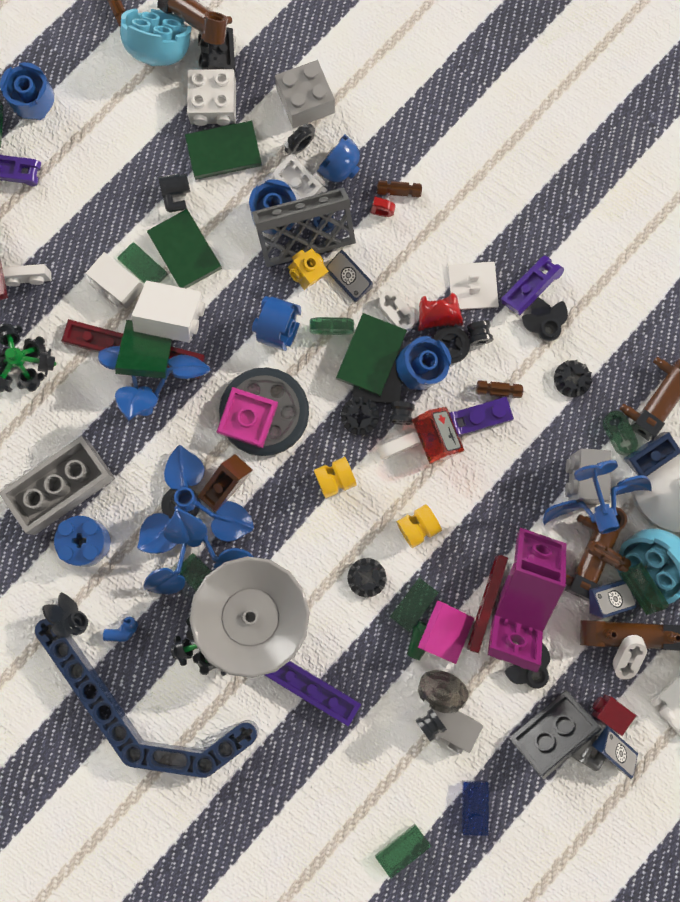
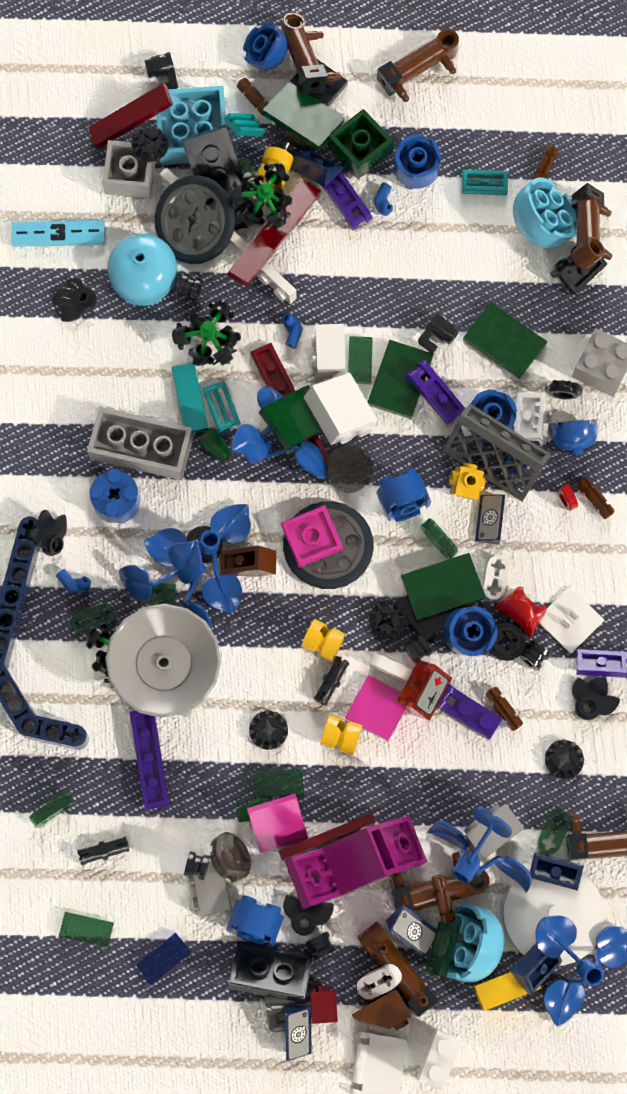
camera: 50 degrees right, 5 degrees down
white brick [187,69,236,126] -> none
none -> clear green beam [29,791,75,828]
none -> clear green beam [70,604,116,635]
none -> black pin [77,836,130,866]
none -> teal tile [171,363,208,434]
none -> dark green cone [198,427,233,463]
none -> teal tile [202,381,241,433]
none -> blue brick [226,895,284,947]
none -> blue arm [282,313,303,349]
none -> black wheel [306,931,337,961]
none -> black pin [313,656,350,706]
none -> clear smoke tile [325,446,373,493]
none -> dark pink tile [345,675,411,742]
none -> reddish brown slope [351,989,412,1031]
none -> blue arm [373,182,393,216]
none -> dark purple plate [405,360,465,425]
none -> teal tile [461,169,508,196]

